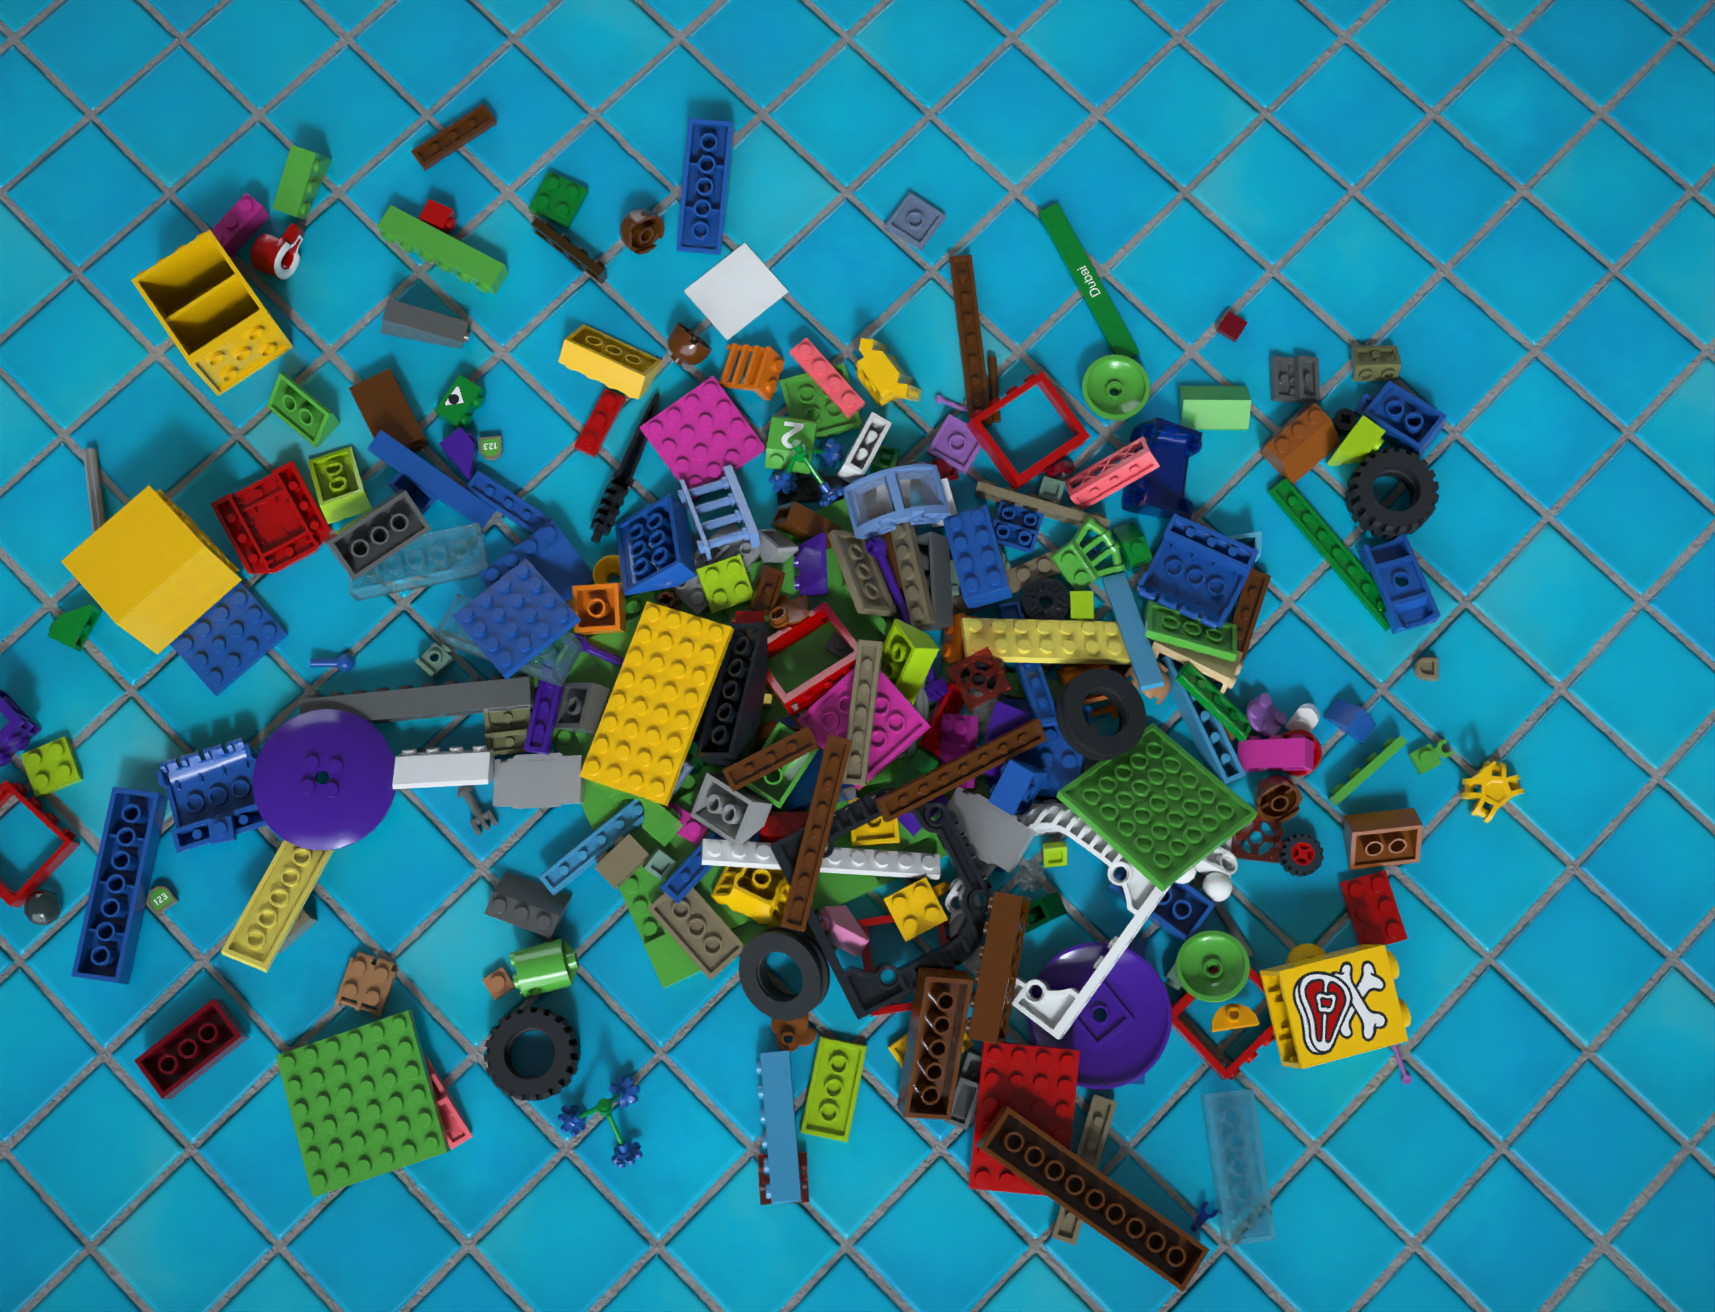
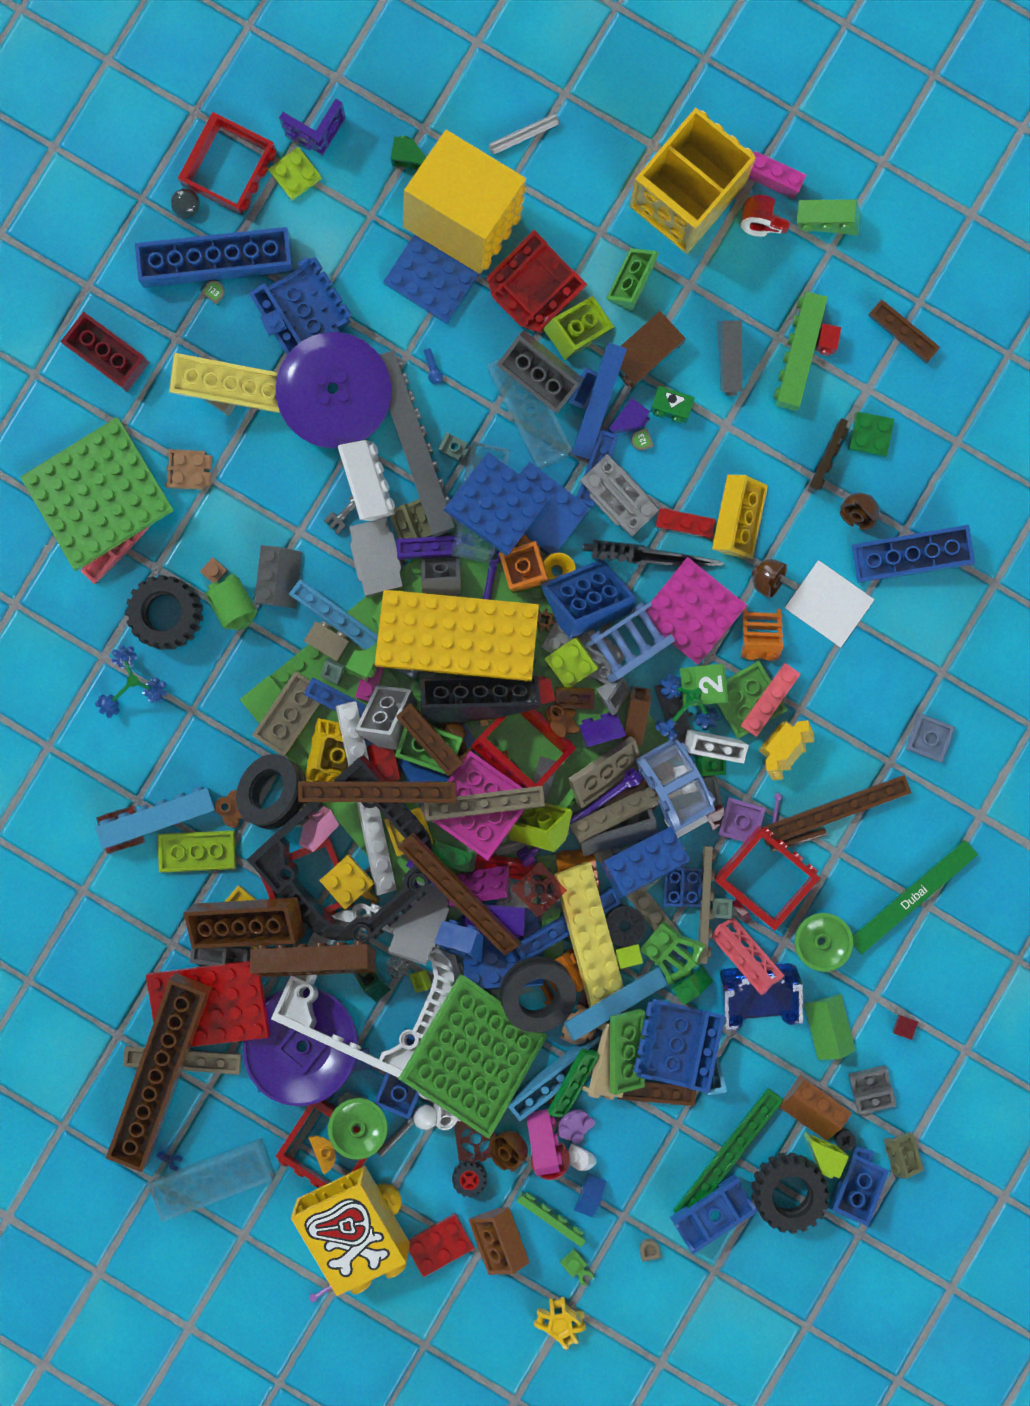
camera: 75 degrees right, 10 degrees up
none -> light grey piece [579,454,659,537]

